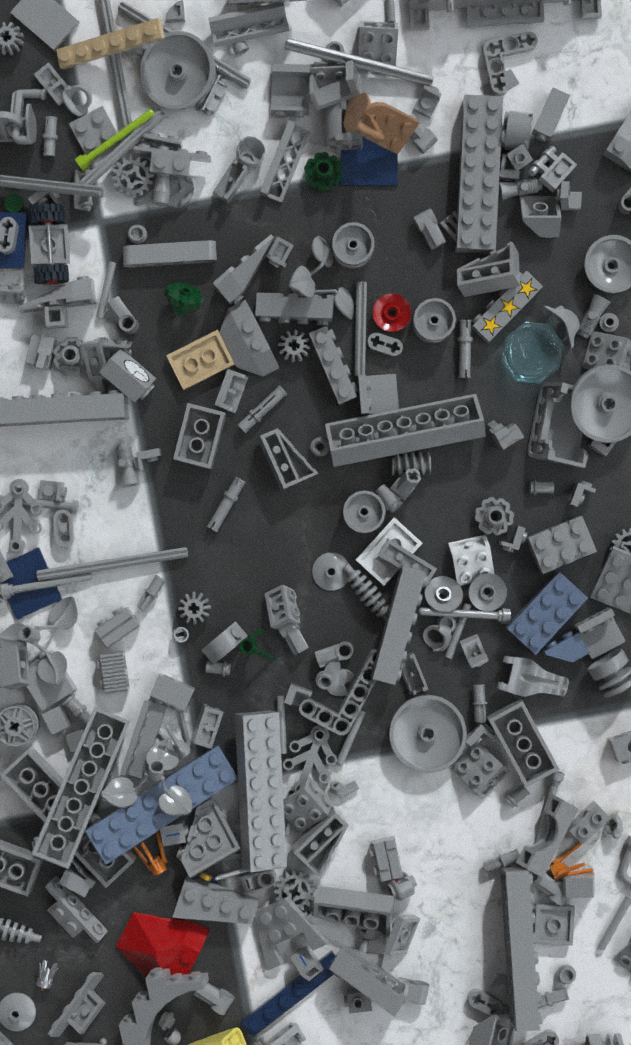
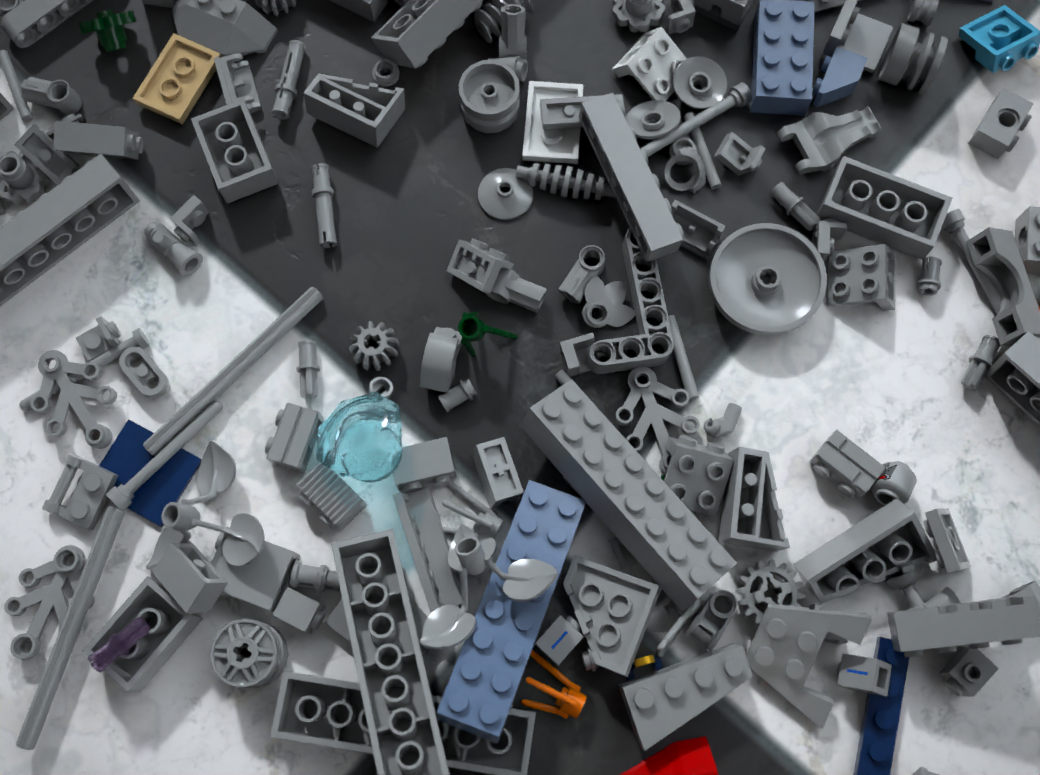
camera: 40 degrees left, 15 degrees down
none -> clear light blue piece [316,391,403,483]

